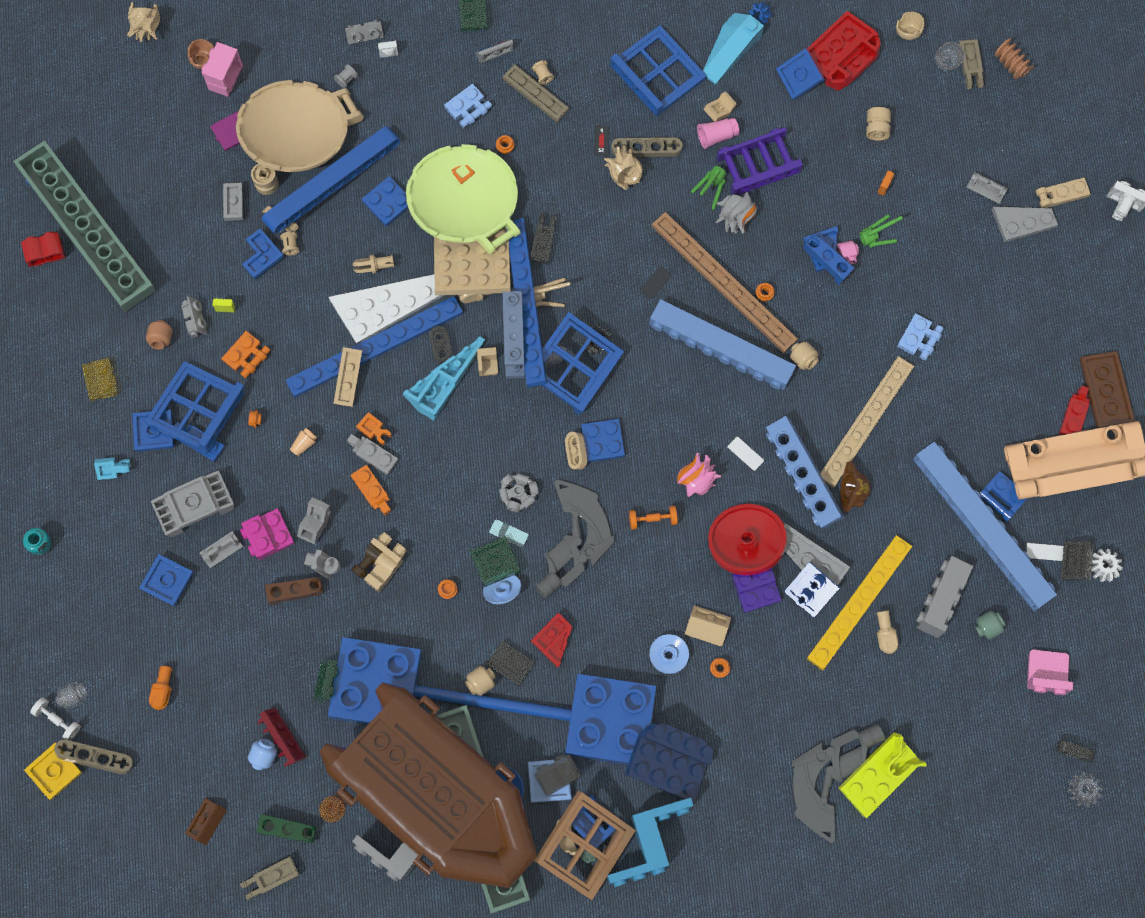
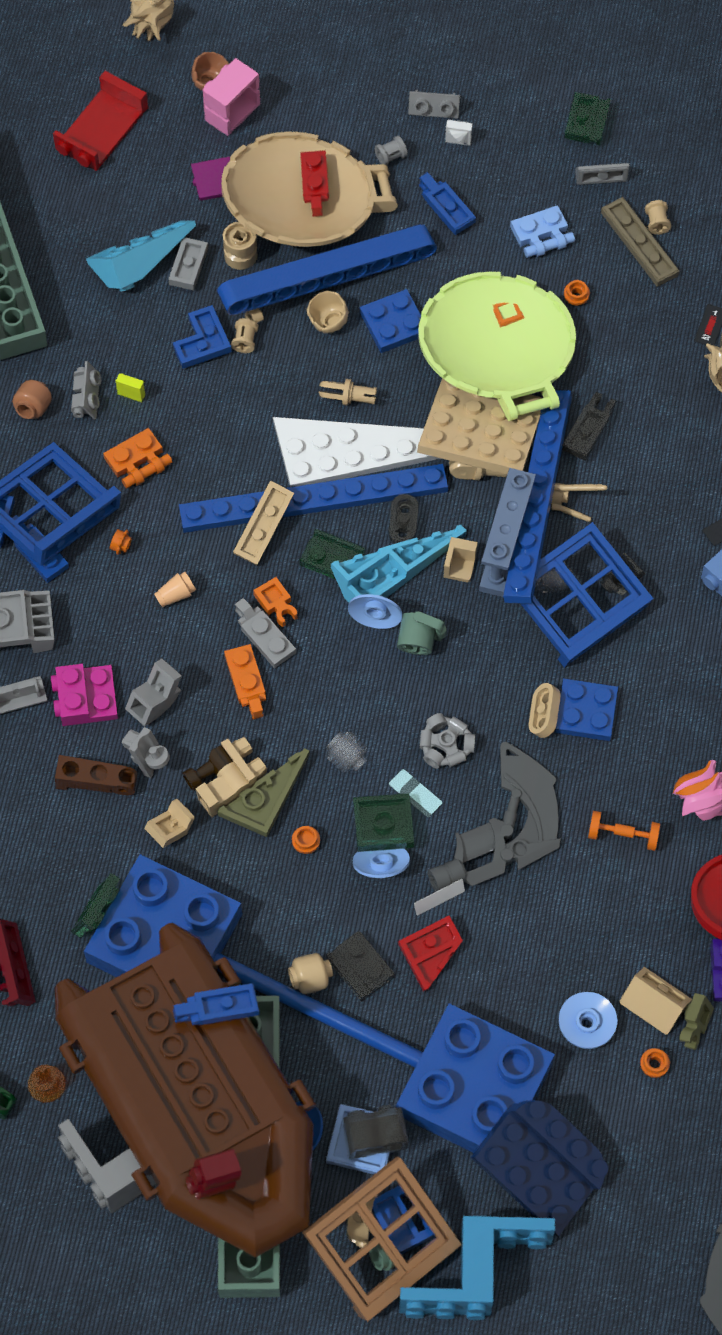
camera: 20 degrees right, 10 degrees down
none -> red panel [53,71,148,171]
none -> medium azure wedge [86,220,196,291]
none -> tan bracket [144,799,194,848]
none -> blue hinge [173,983,259,1025]
none -> dark red brick [186,1148,241,1200]
none -> olive wing [218,748,310,837]
none -> clear green plate [299,529,365,580]
none -> red hinge [300,150,329,216]
none -> tan hair [307,291,349,333]
none -> clear head [325,731,367,773]
none -> light blue dish [348,594,402,629]
none -> sand green piece [397,611,447,655]
none -> white sticker [414,879,465,915]
none -> blue hinge [419,172,476,235]
none -> olive plate [679,993,714,1050]

